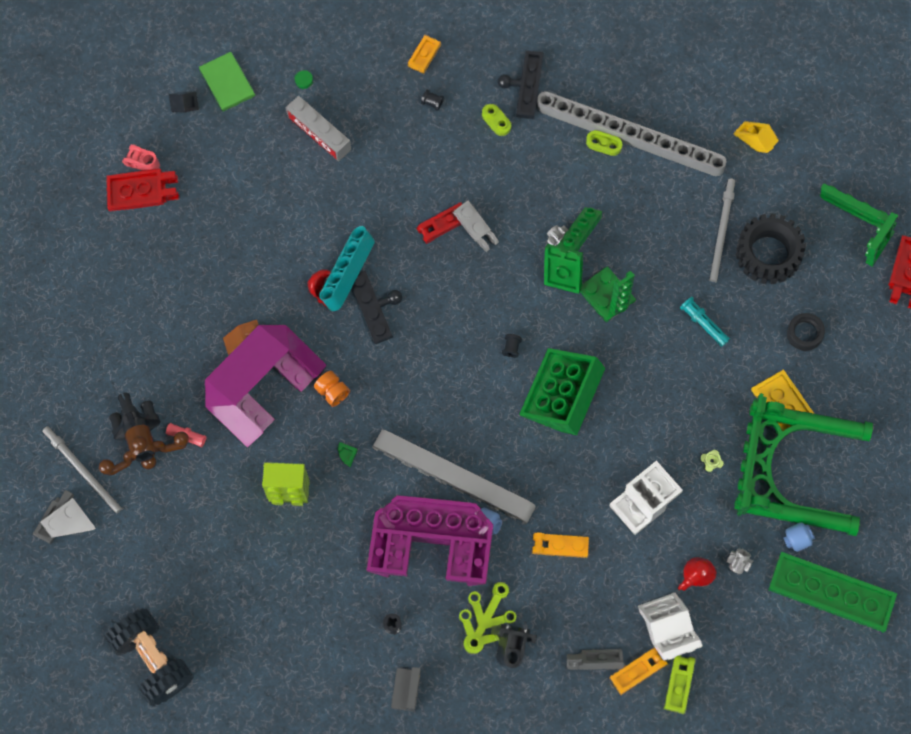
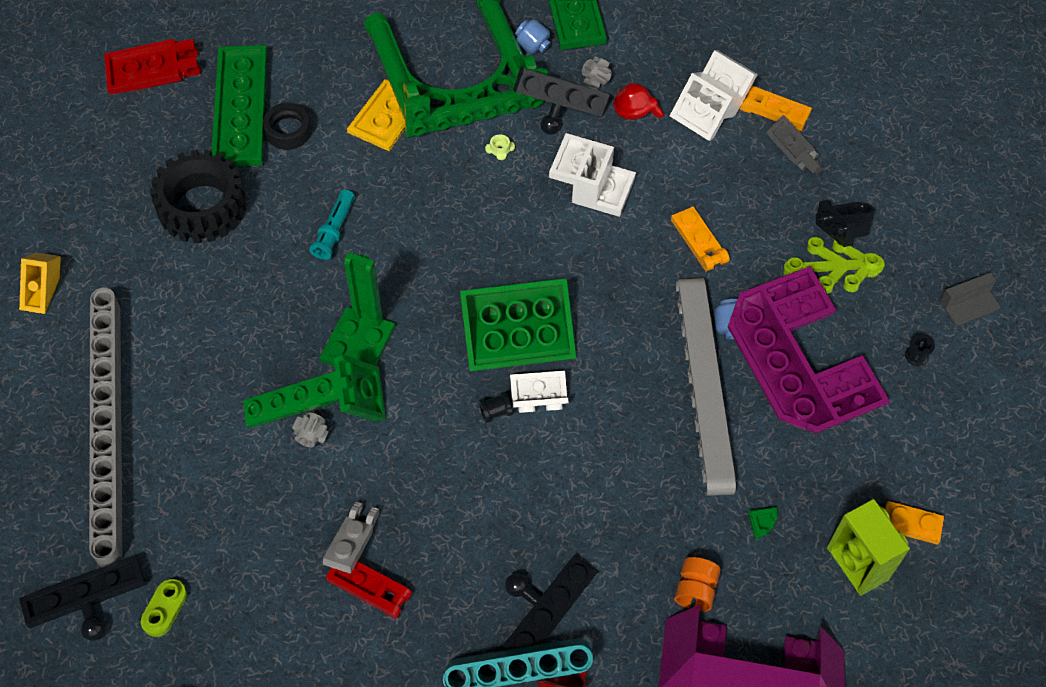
camera: 125 degrees left, 10 degrees down
lime plate [586,130,622,156] -> none
lime plate [664,655,695,714] -> none
light grey bar [709,179,735,282] -> none
green bracket [820,183,898,267] -> none
none -> green plate [211,45,268,167]
none -> white bracket [510,371,569,413]
none -> black plate [513,66,610,135]
none -> light orange plate [885,501,944,545]

